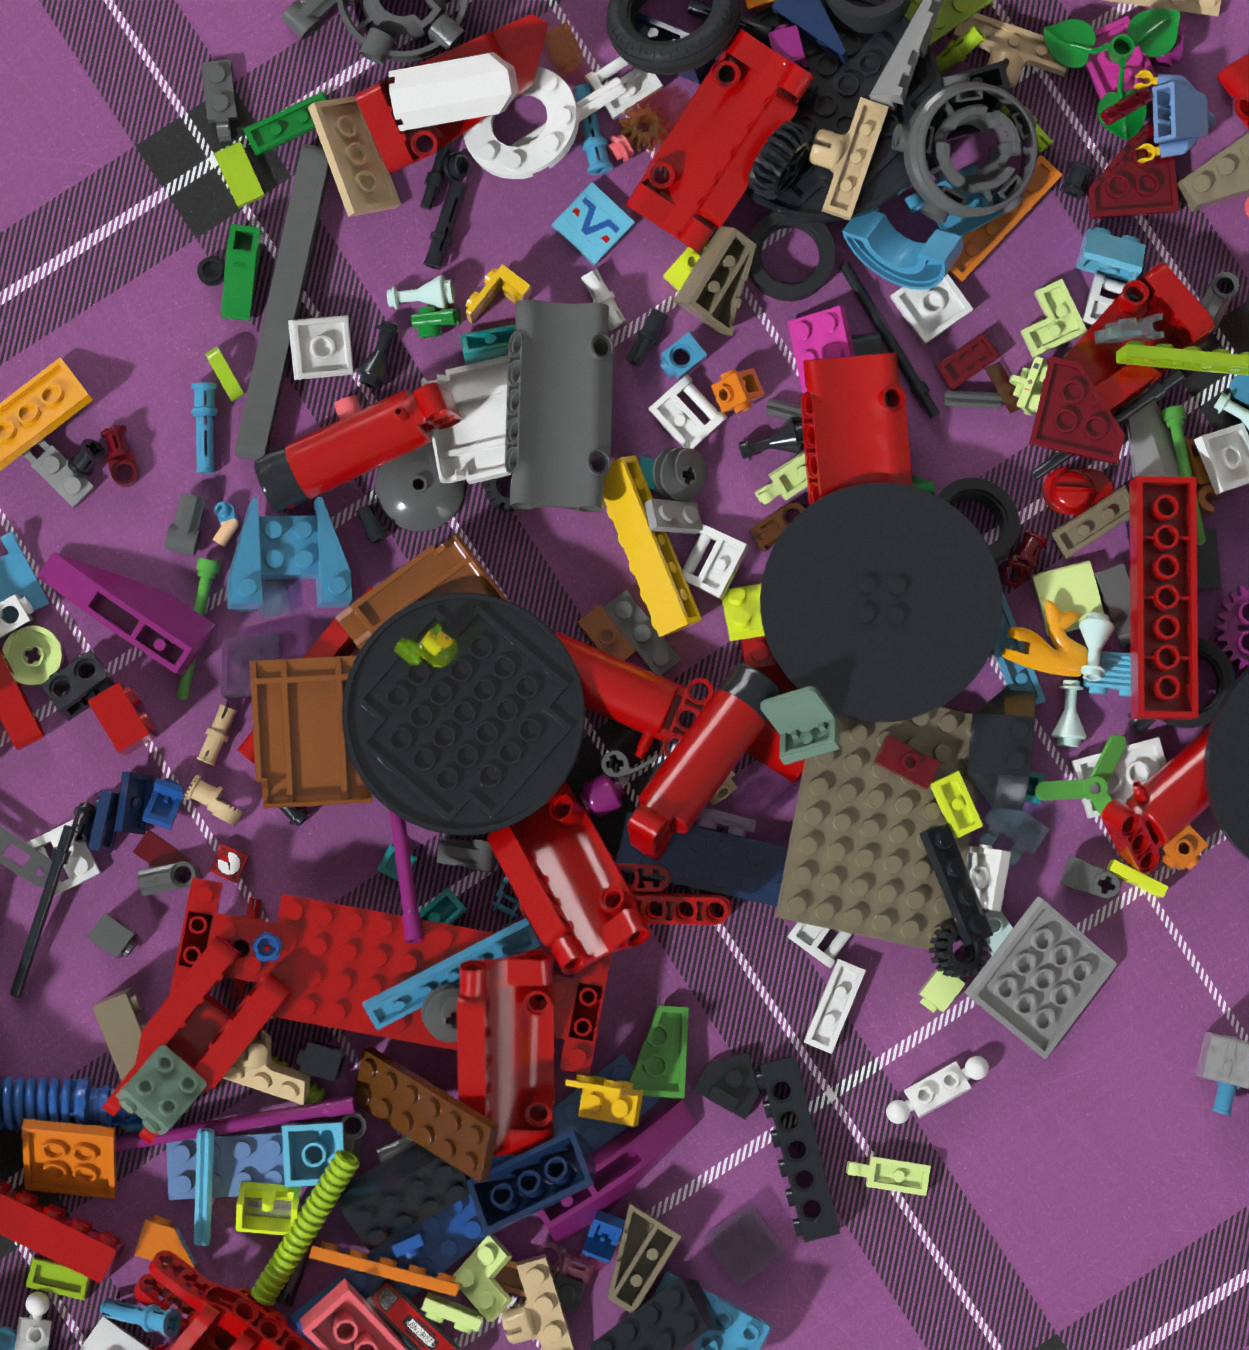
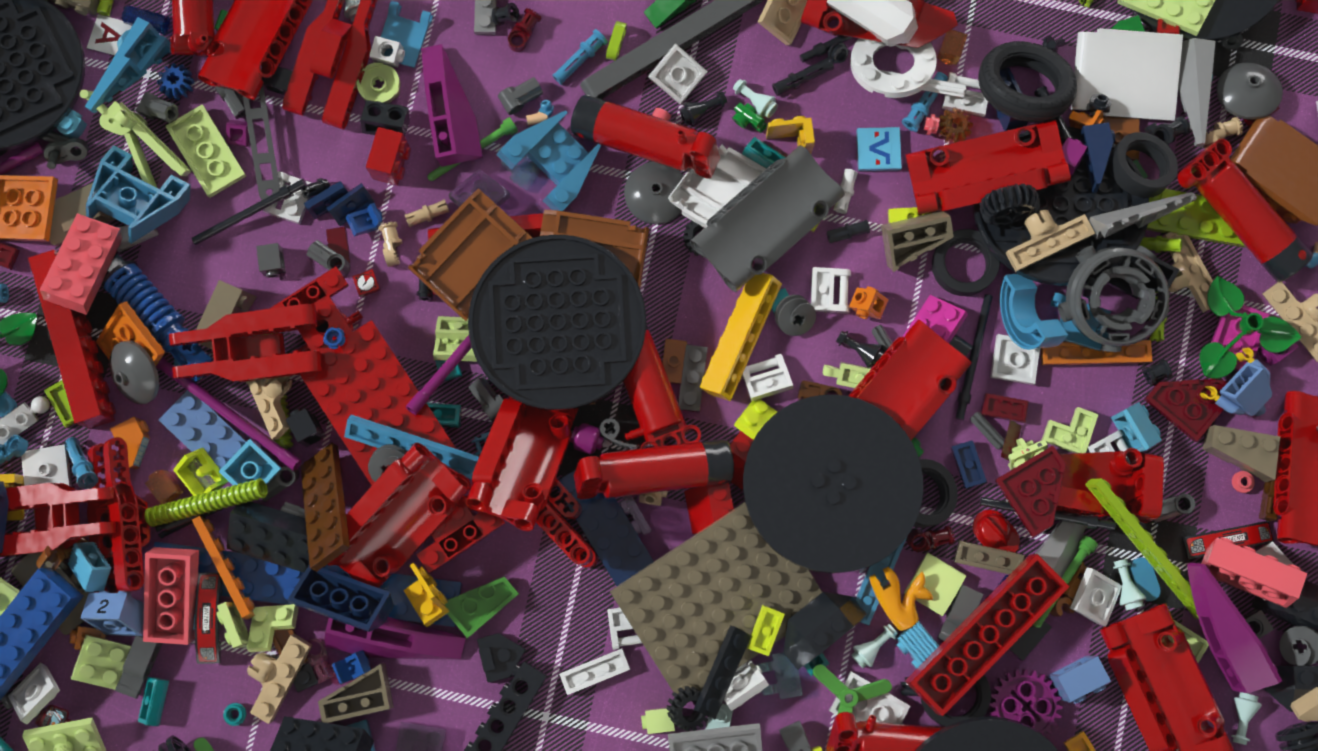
camera: 50 degrees right, 5 degrees down
sand green bracket [115,1045,206,1136] -> none
medium azure axle [194,1128,214,1246] -> none
black pin [356,504,388,544] -> none
blue plate [391,1231,426,1259] -> none
clear neon green piece [394,622,458,667] -> none
light grey plate [644,499,703,535] -> none
dark azure brick [660,332,707,381] -> none
sand green bracket [761,686,840,765] -> none
dark red plate [873,735,941,790] -> none
light aqua piece [1079,613,1115,681] -> none
clear light blue plate [1094,314,1164,344] -> none
dark red axle [1100,87,1153,126] -> none
none -> dark grey dish [109,340,159,404]
none -> clear orange brick [144,469,185,504]
none -> yellowish green slope [433,316,477,362]
none -> dark blue plate [951,440,987,489]

